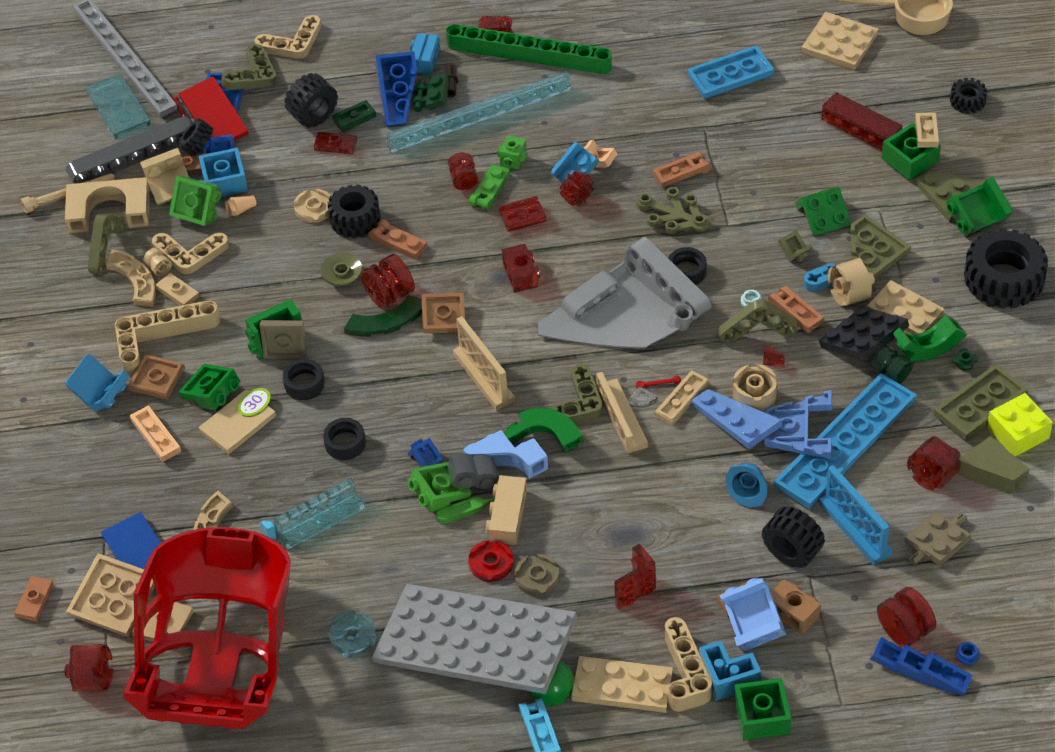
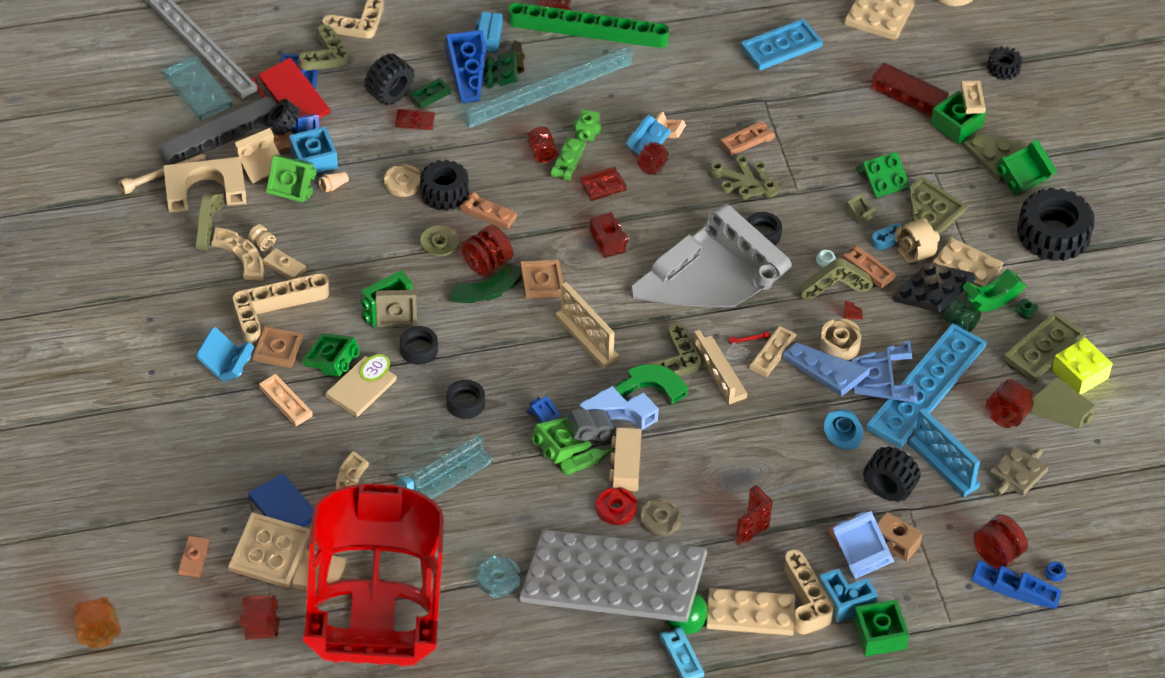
camera: 10 degrees left, 0 degrees up
tan beam [152,233,229,275] -> none

